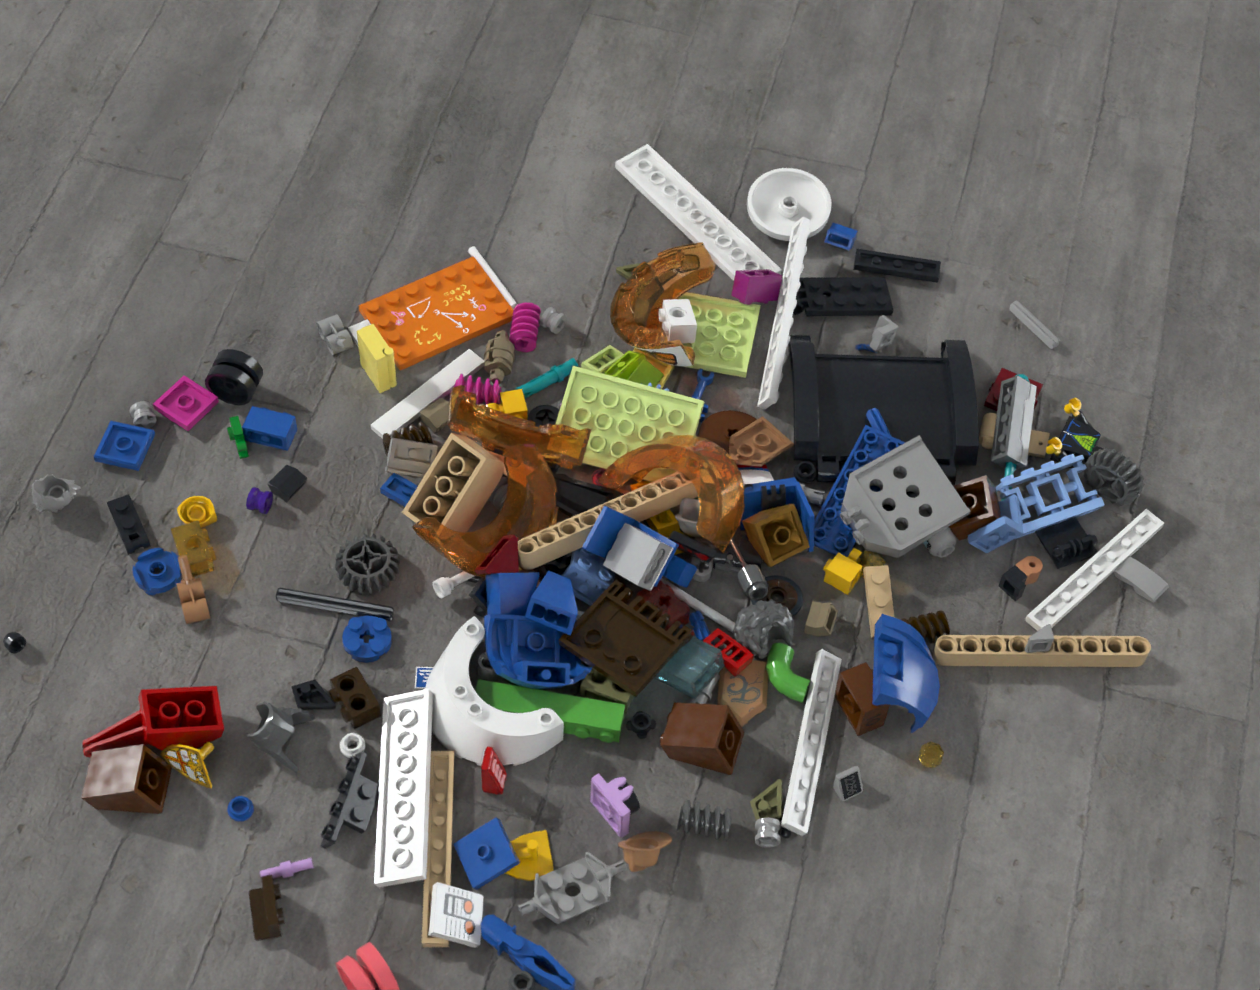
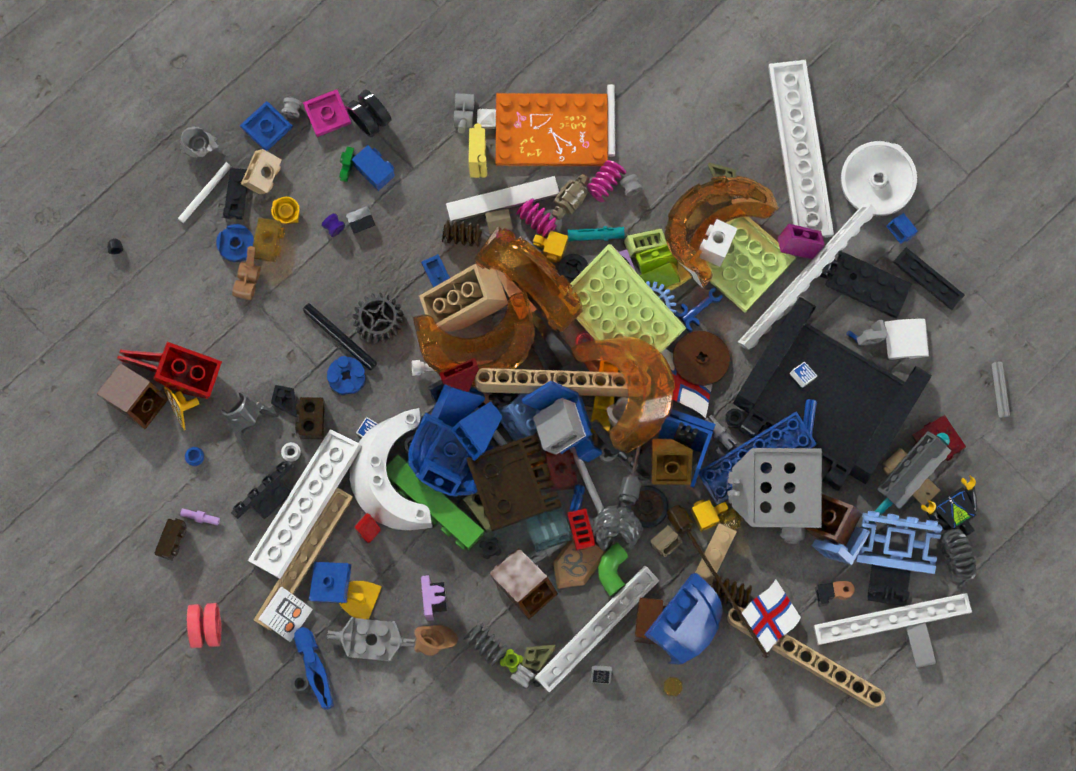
camera: 35 degrees right, 20 degrees up
light grey plate [385,438,438,477] -> none
medium nougat tile [729,416,794,467] -> none
light grey slope [1025,624,1054,653] -> none
none -> white bar [178,162,231,223]
none -> tan brick [241,149,282,194]
none -> lime plate [500,649,523,673]
none -> flag [667,505,801,658]
none -> white tile [790,362,817,388]
none -> white slope [885,319,929,360]

